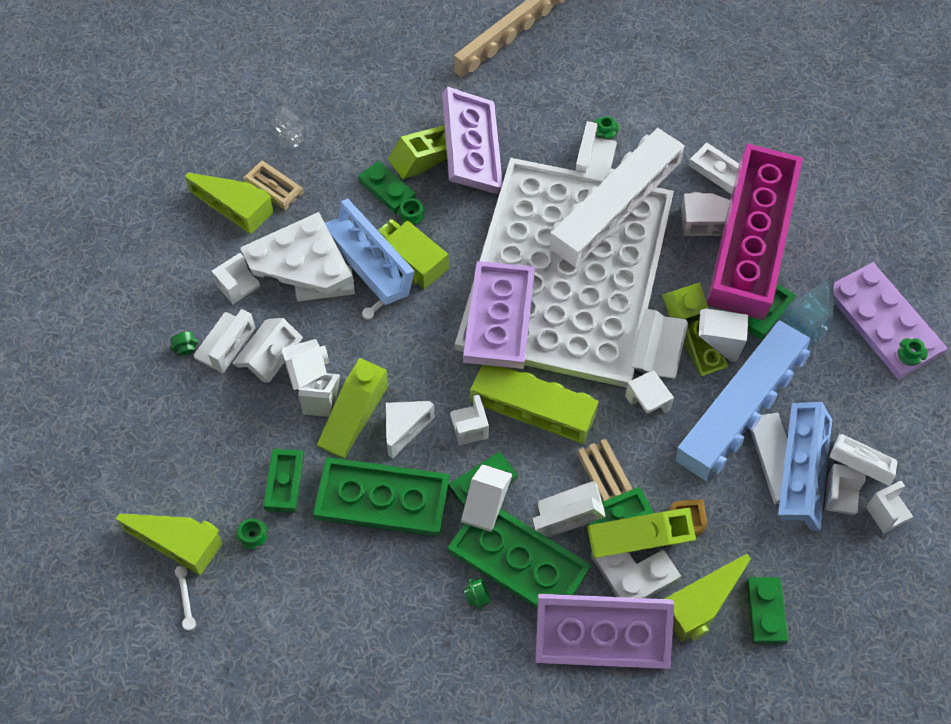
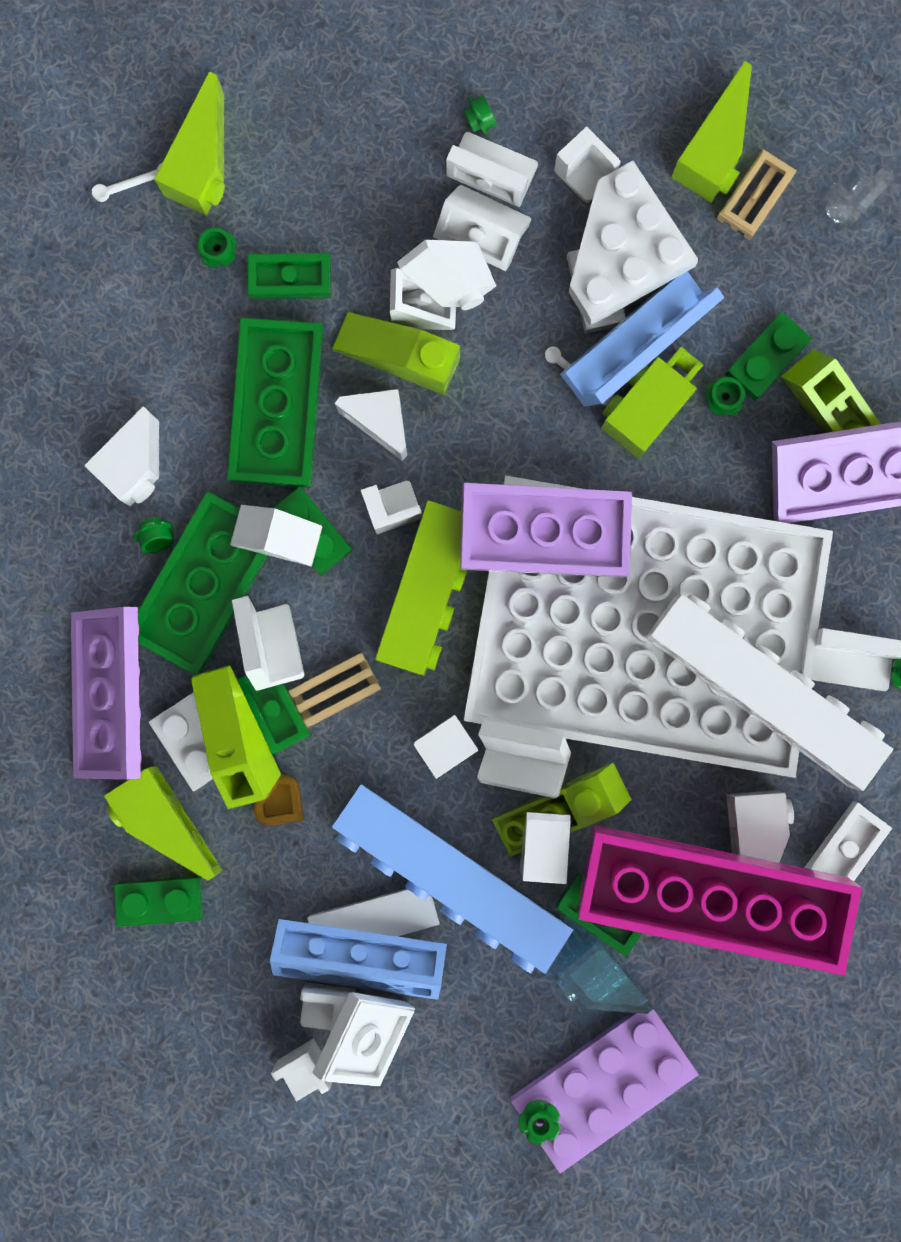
camera: 90 degrees right, 25 degrees up
none -> white slope [84,406,159,506]

